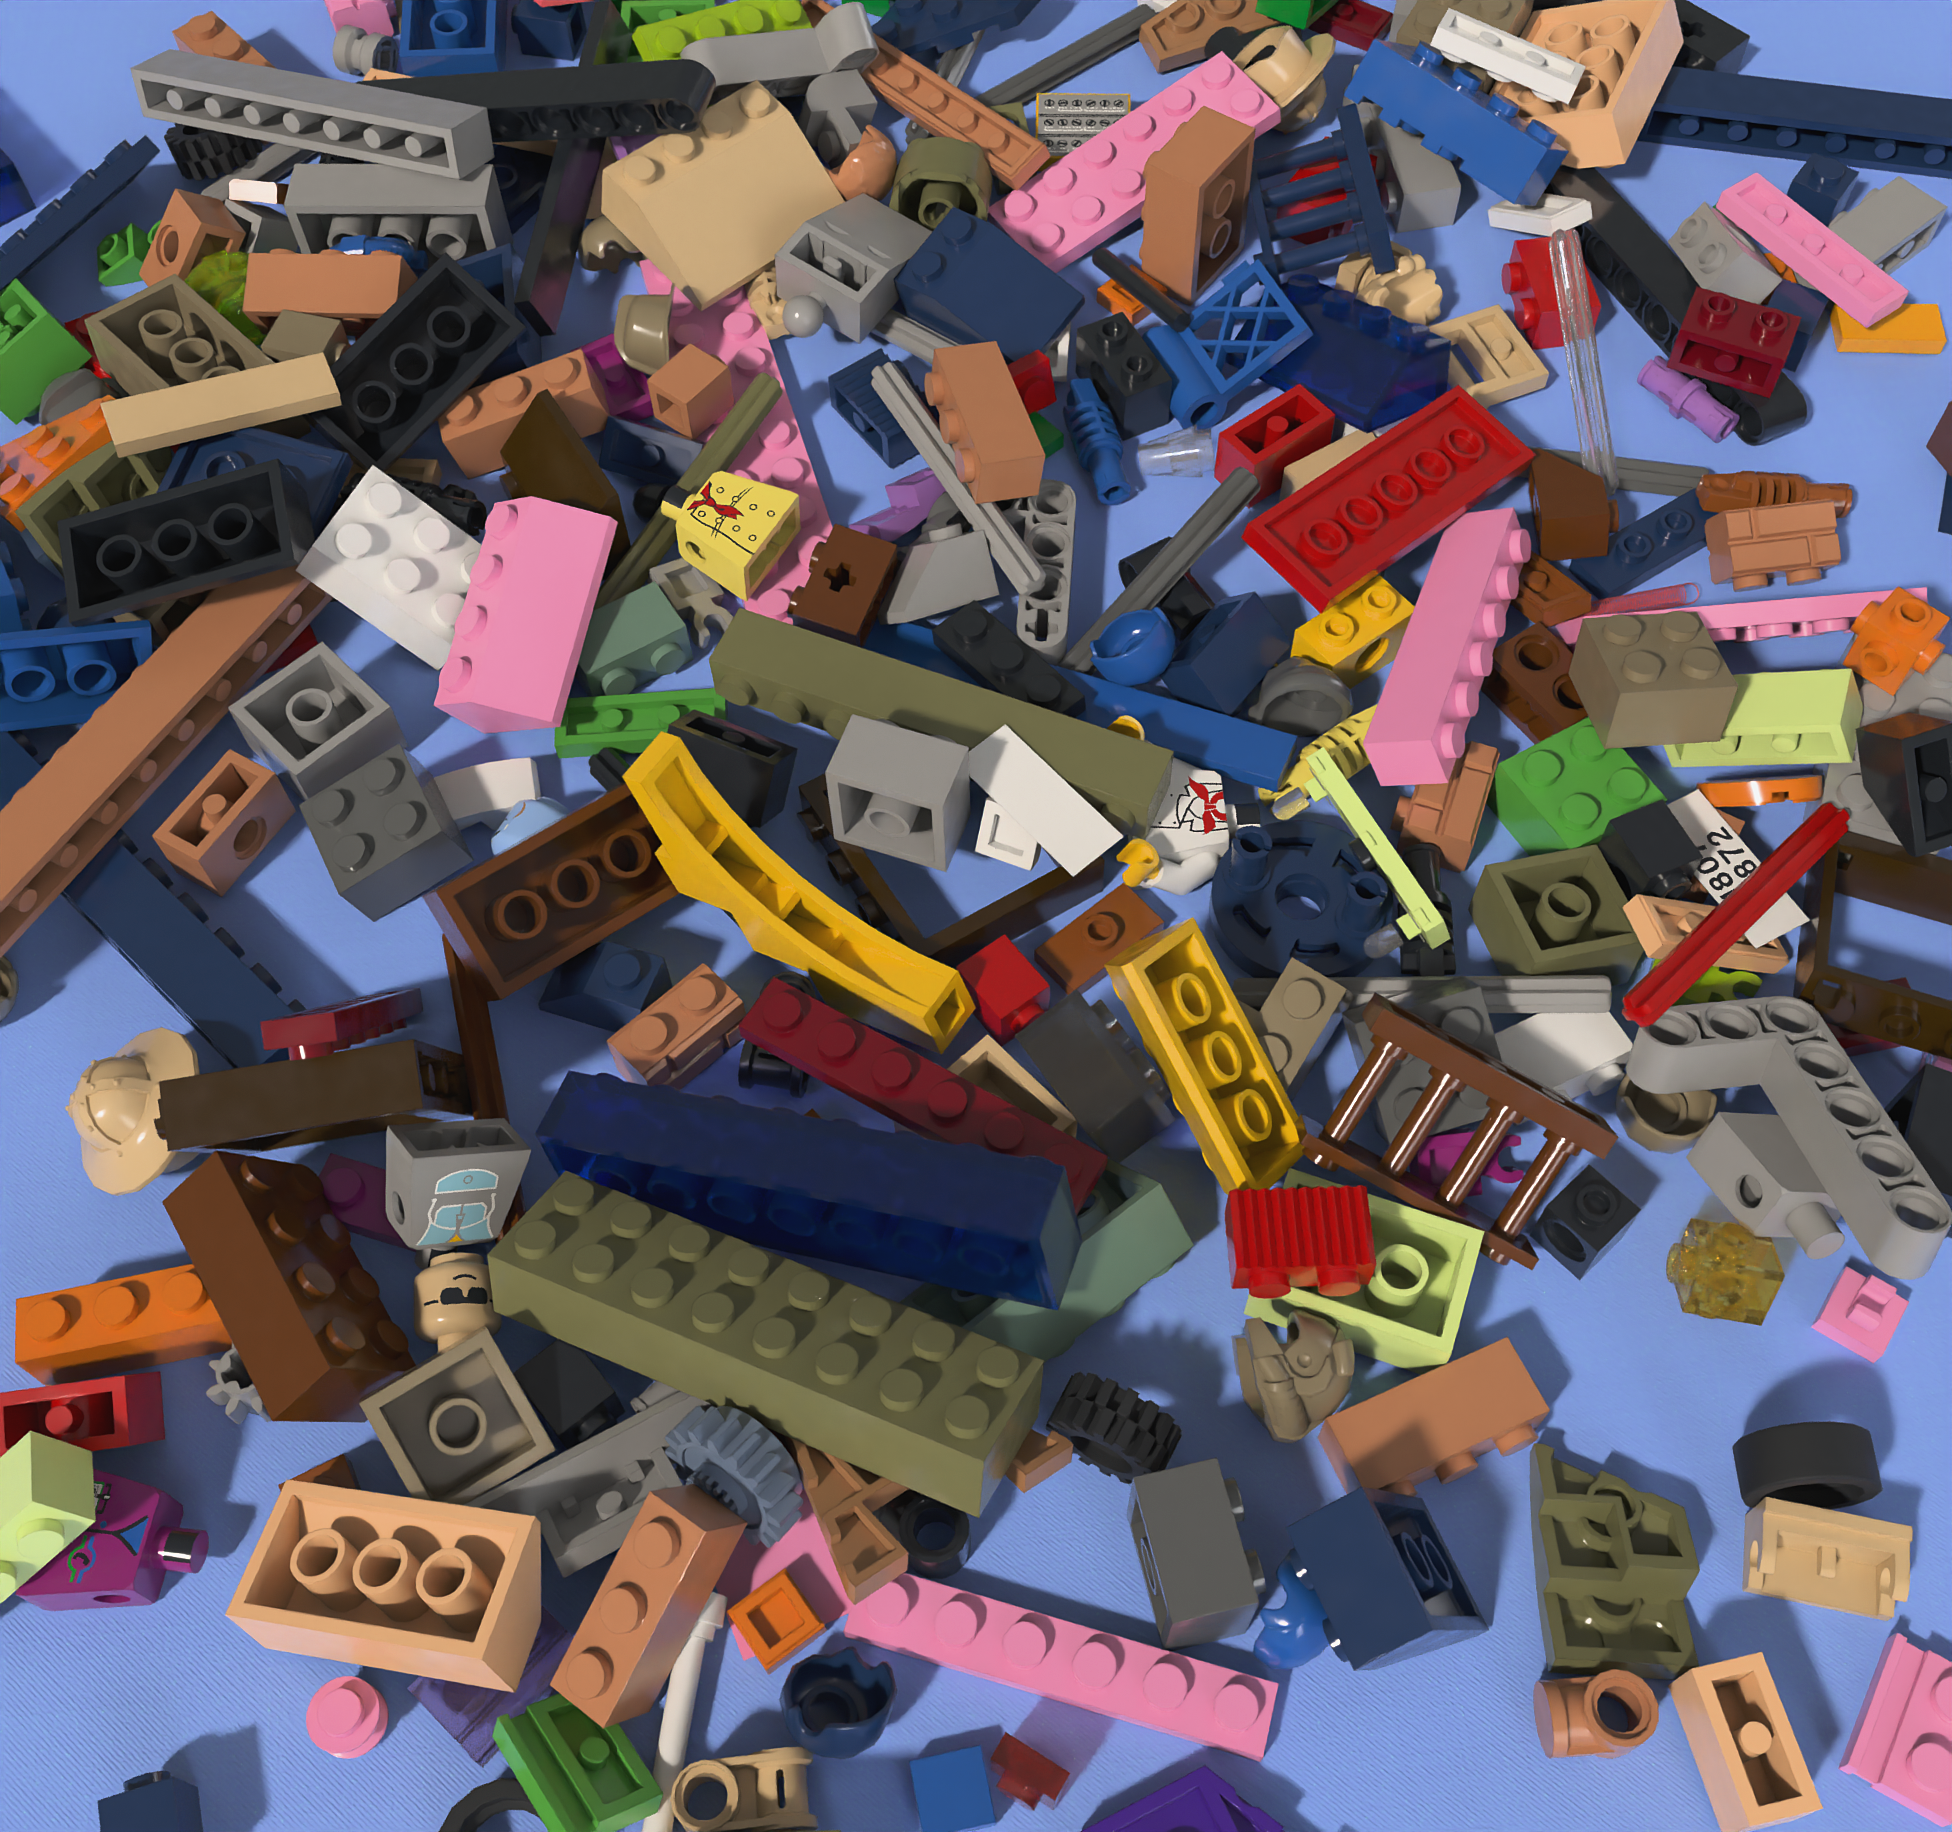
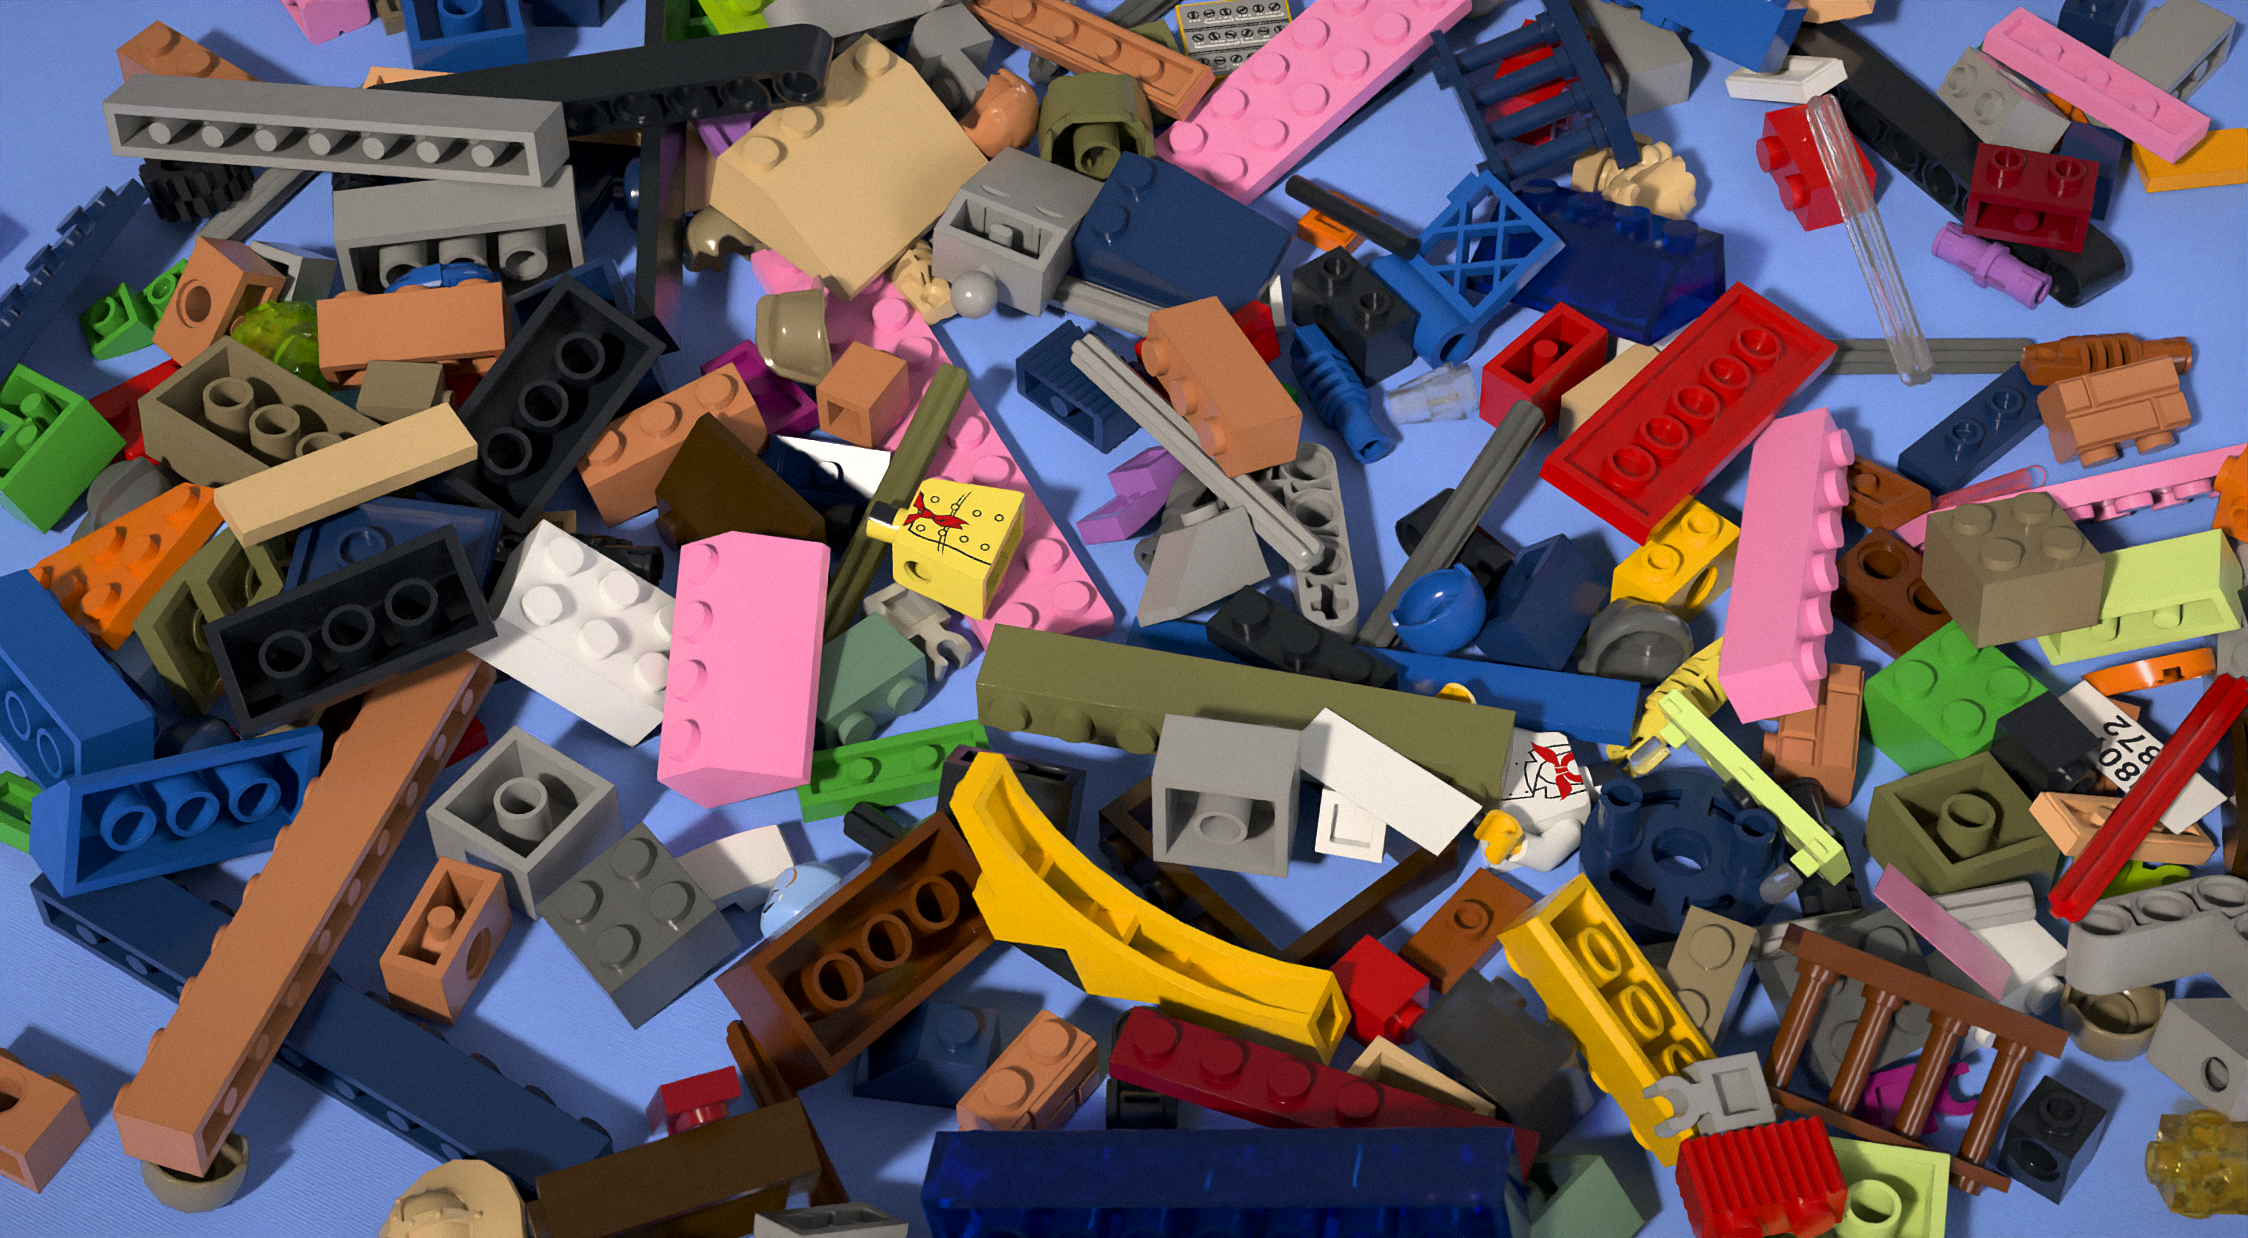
camera: 10 degrees left, 10 degrees down
tile [229,179,289,204] -> none
light grey wheel [333,24,398,76] -> none
reddish brown brick [787,523,897,648] -> none
nougat brick [1139,105,1256,306] -> none
tan plate [1416,304,1549,410] -> none
reddish brown slope [1528,449,1619,561] -> none
none -> light grey plate [1642,1051,1777,1138]
none -> bright pink sticker [1873,862,2012,1002]

